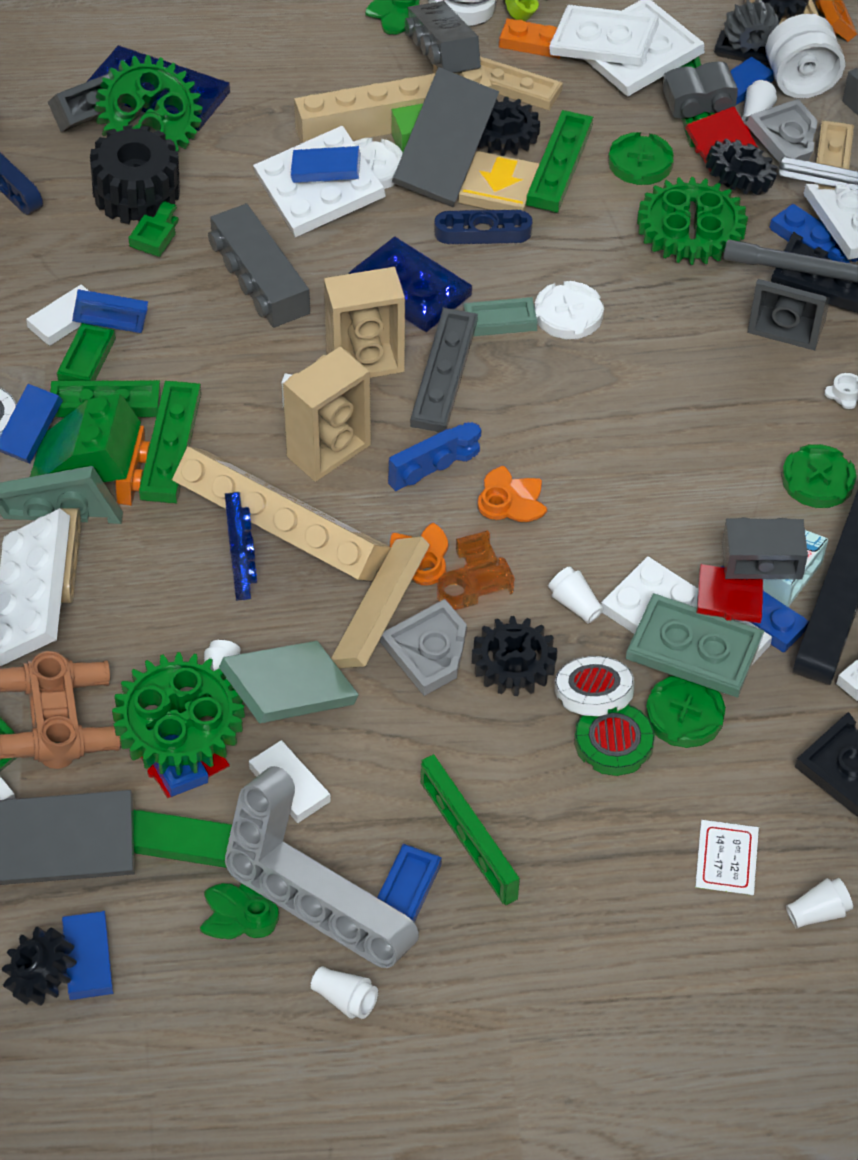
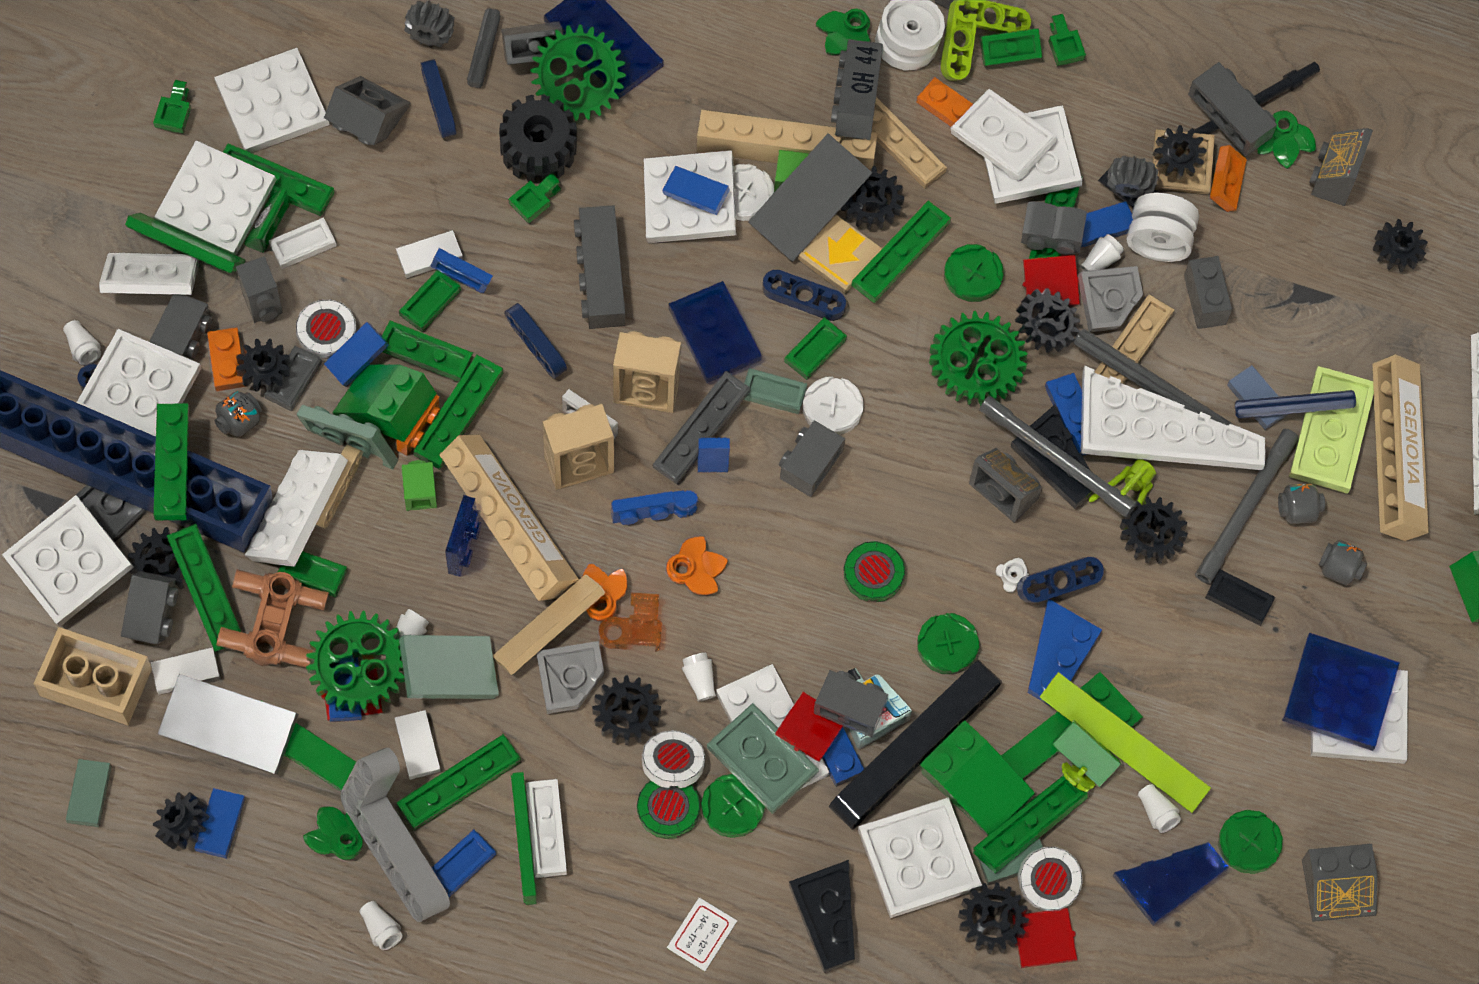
camera: 20 degrees right, 15 degrees up
none -> green tile [278,551,348,598]
none -> green tile [396,734,521,831]
none -> bright green brick [402,460,437,511]
none -> dark grey axle [467,8,500,88]
none -> dark blue beam [504,303,567,379]
none -> white plate [526,779,567,878]
none -> blue tile [697,438,730,472]
none -> dark grey brick [779,420,845,497]
none -> green tile [784,317,847,380]
none -> tile [843,541,905,602]

